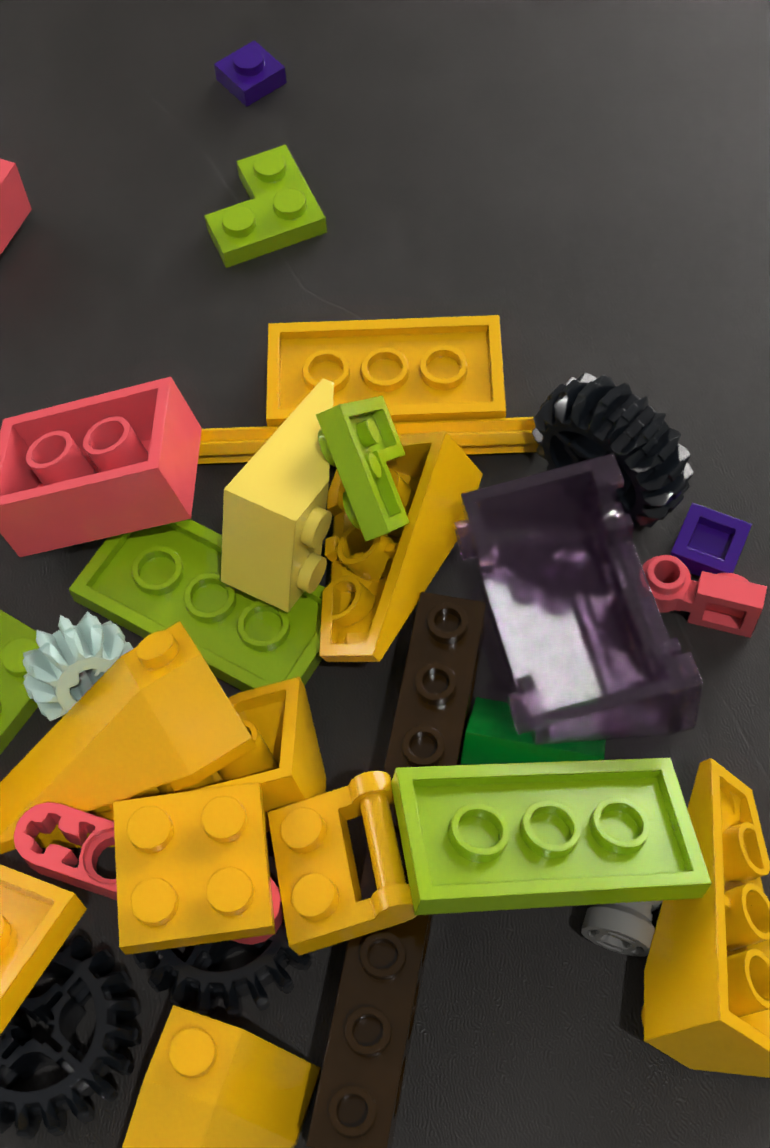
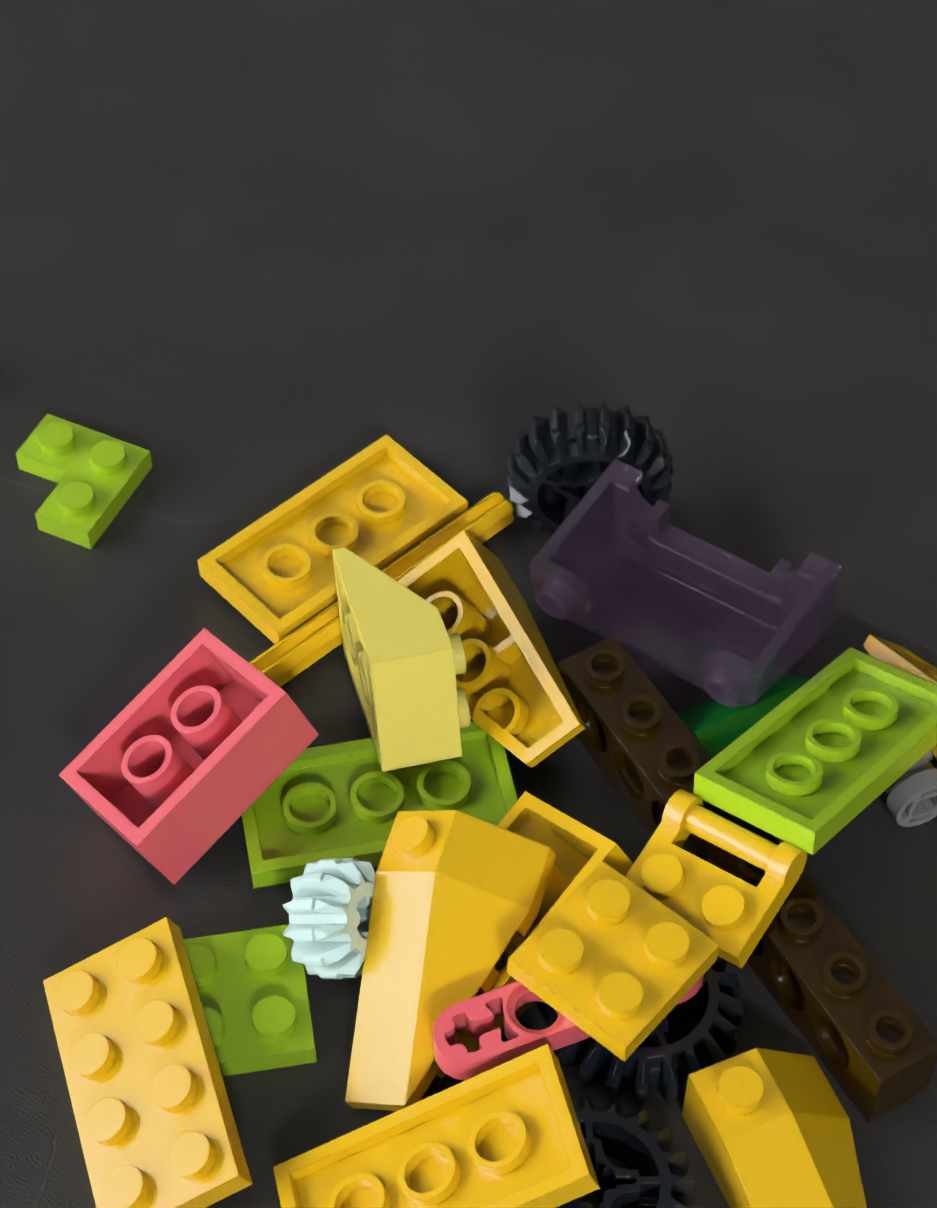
camera: 45 degrees left, 10 degrees down
lime plate [316,396,410,542] -> none
coral plate [636,555,767,638] -> none
dark purple plate [670,502,752,576] -> none

